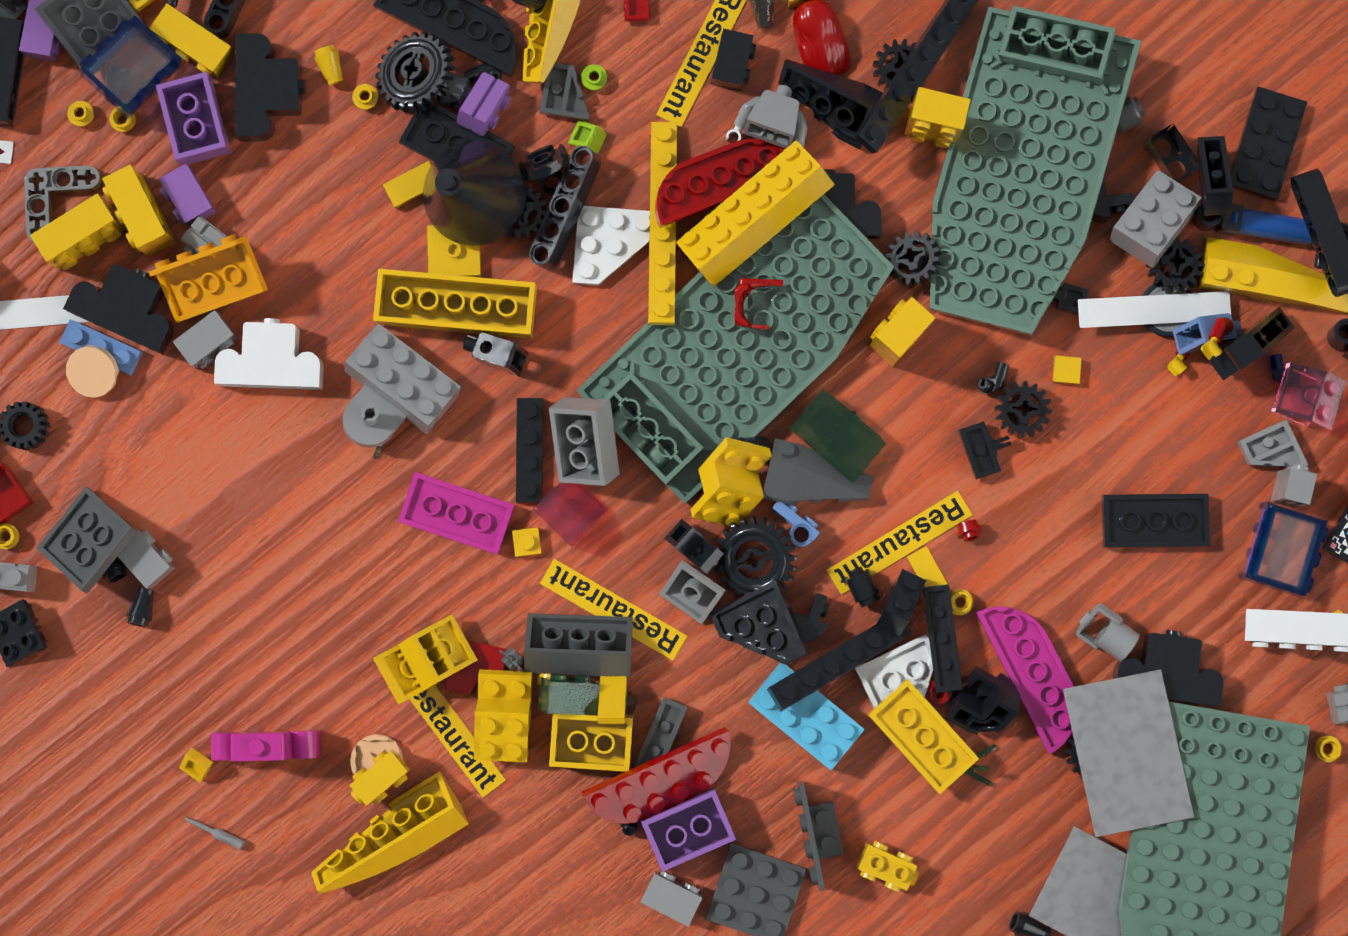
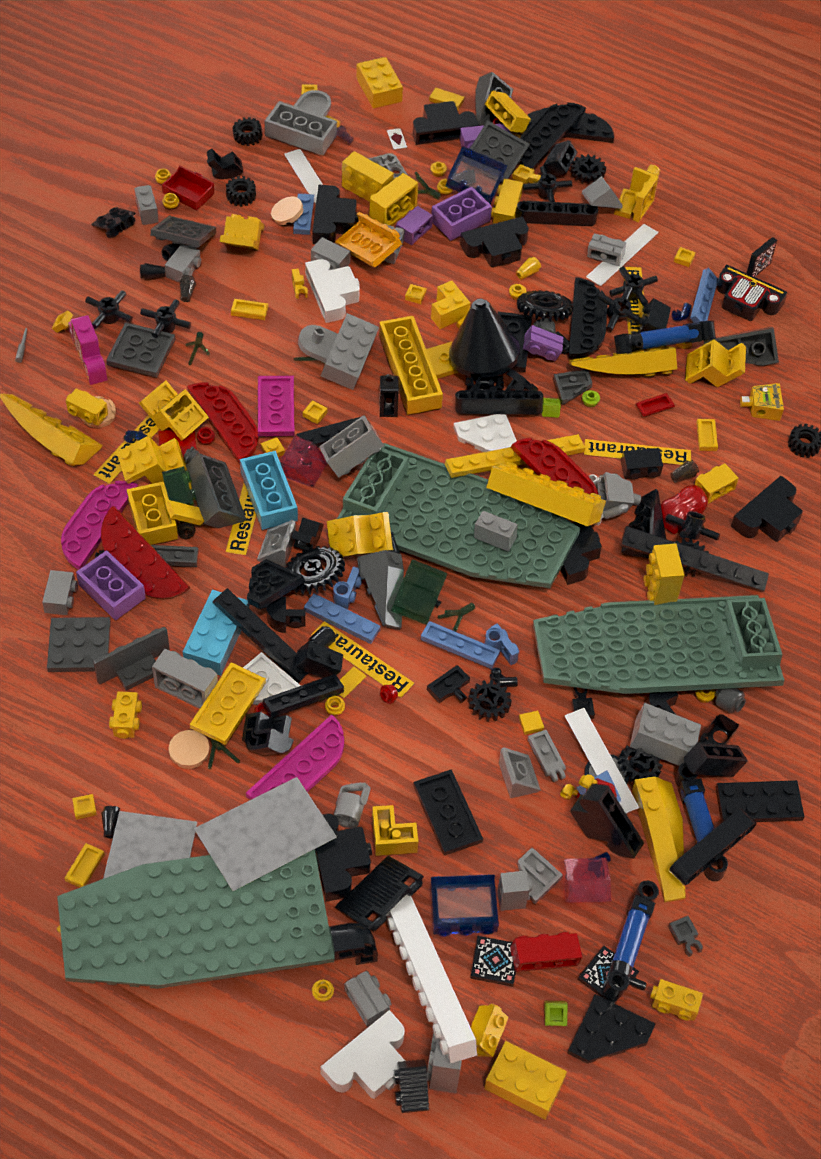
camera: 65 degrees right, 30 degrees down
red helmet [734,278,783,330] -> none
yellow brick [869,297,935,367] -> none
black gear [885,230,943,288] -> none
none -> dark pink plate [61,481,138,569]
none -> black bar [85,290,133,329]
none -> dark grey plate [106,322,175,377]
none -> clear blue arm [123,430,148,443]
none -> black bar [140,299,191,338]
none -> light grey brick [152,649,218,709]
none -> light nougat tile [169,730,210,769]
none -> clear smoke cone [179,275,196,302]
none -> plant [185,332,210,365]
none -> red plate [187,382,258,464]
none -> red plate [197,427,215,444]
none -> yellow bracket [220,214,265,250]
none -> yellow tile [231,299,268,320]
none -> medium azure brick [240,451,298,530]
none -> yellow plate [292,269,308,299]
none -> yellow plate [302,400,328,424]
none -> medium blue plate [304,593,381,644]
none -> black brick [329,923,378,965]
none -> black window [335,856,424,932]
none -> yellow brick [372,805,418,856]
none -> yellow tile [405,284,427,304]
none -> plant [415,172,442,200]
none -> medium blue plate [421,621,500,669]
none -> yellow brick [431,281,470,329]
none -> clear green plant [438,603,475,632]
none -> light grey brick [474,511,518,552]
none -> medium blue plate [485,623,519,665]
none -> light grey slope [499,747,541,798]
none -> light grey hinge [527,730,566,782]
none -> black bar [666,511,720,541]

